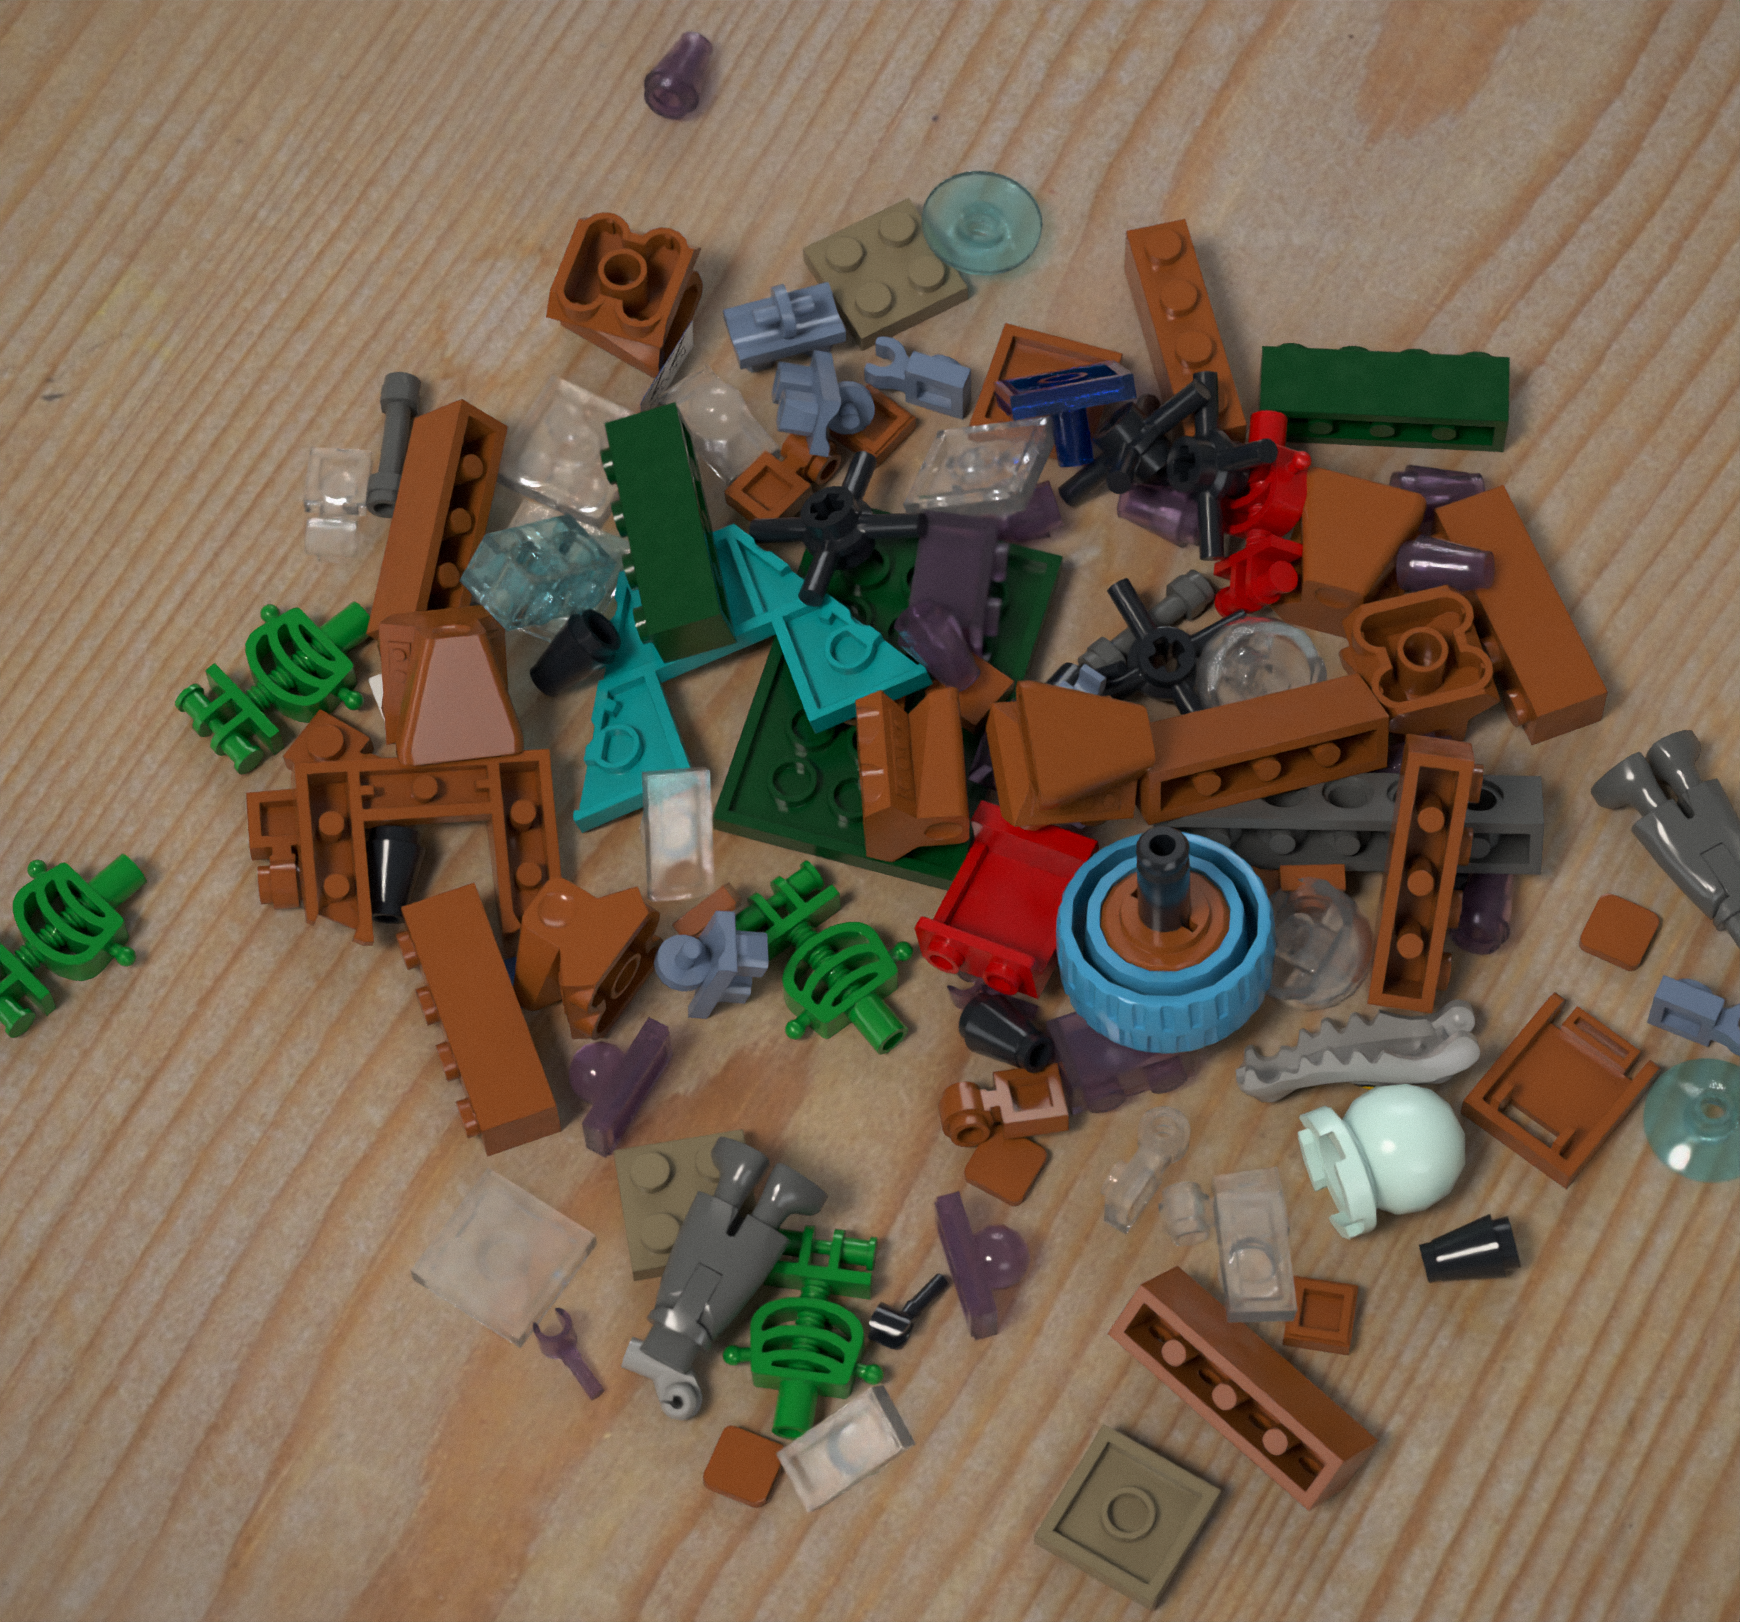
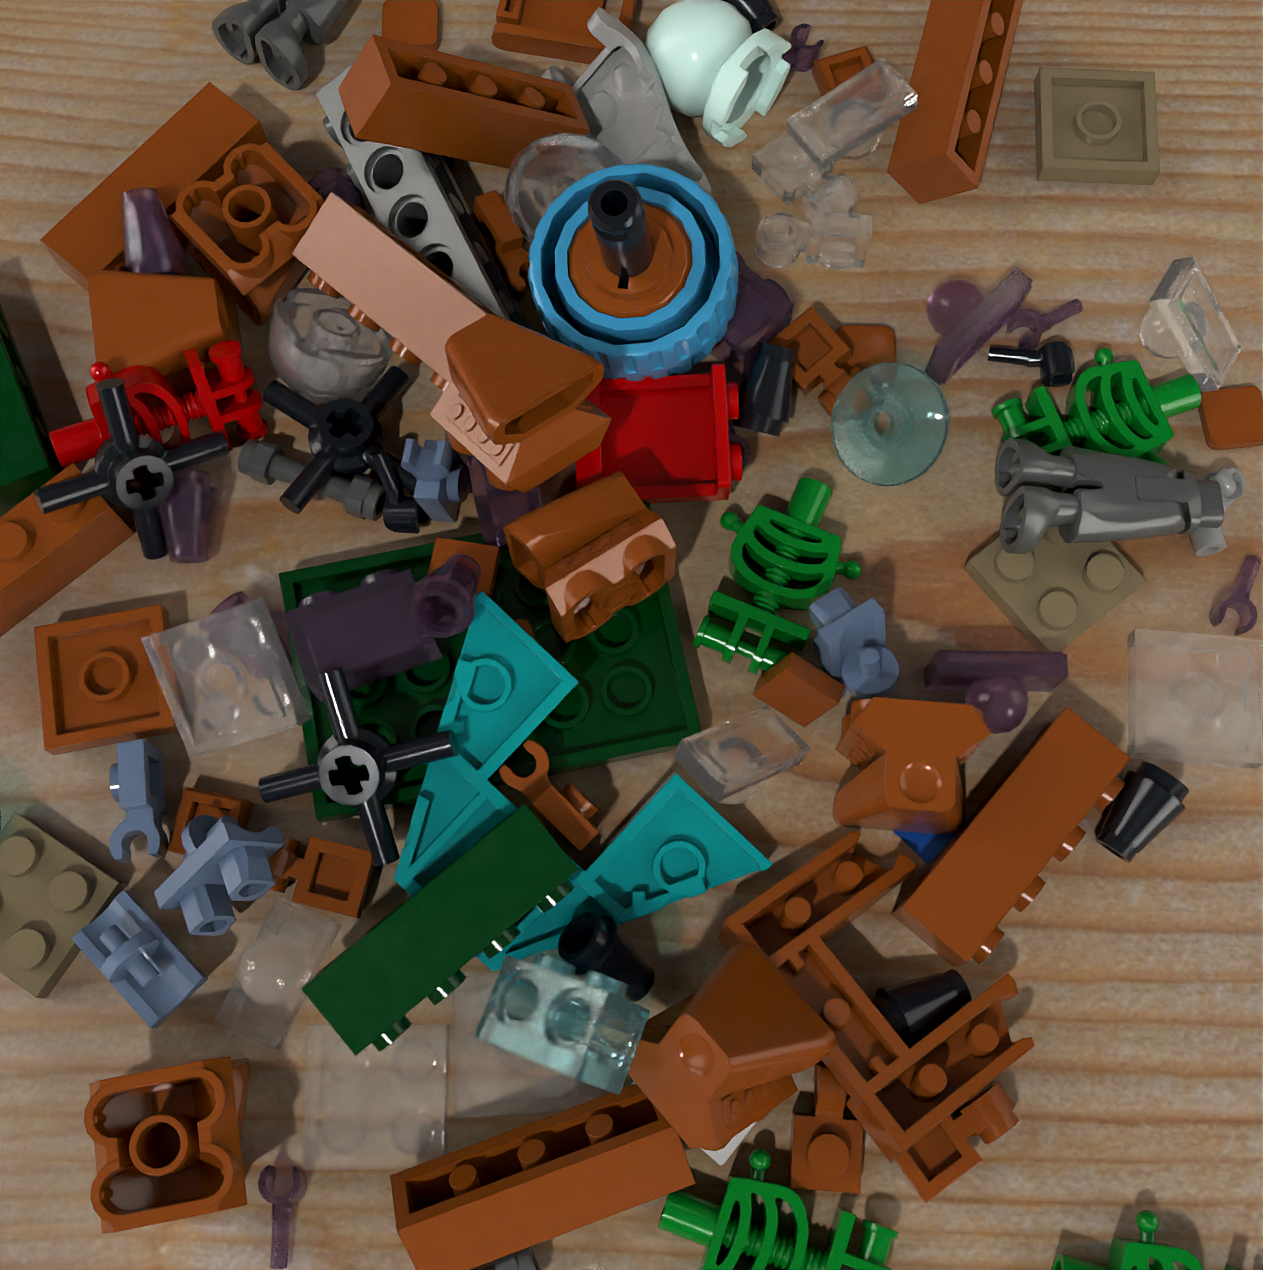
camera: 120 degrees left, 10 degrees up
white sticker [641,321,693,412] -> none
clear blue tile [994,360,1137,468] -> none
black bar [1058,379,1211,507] -> none
cone [1389,464,1485,524] -> none
none -> hand [258,1165,308,1269]
none -> dark orange plate [499,738,599,851]
none -> hand [782,23,824,72]
none -> clear light blue dish [830,362,949,486]
none -> hand [1006,299,1083,351]
none -> black cone [1095,761,1189,863]

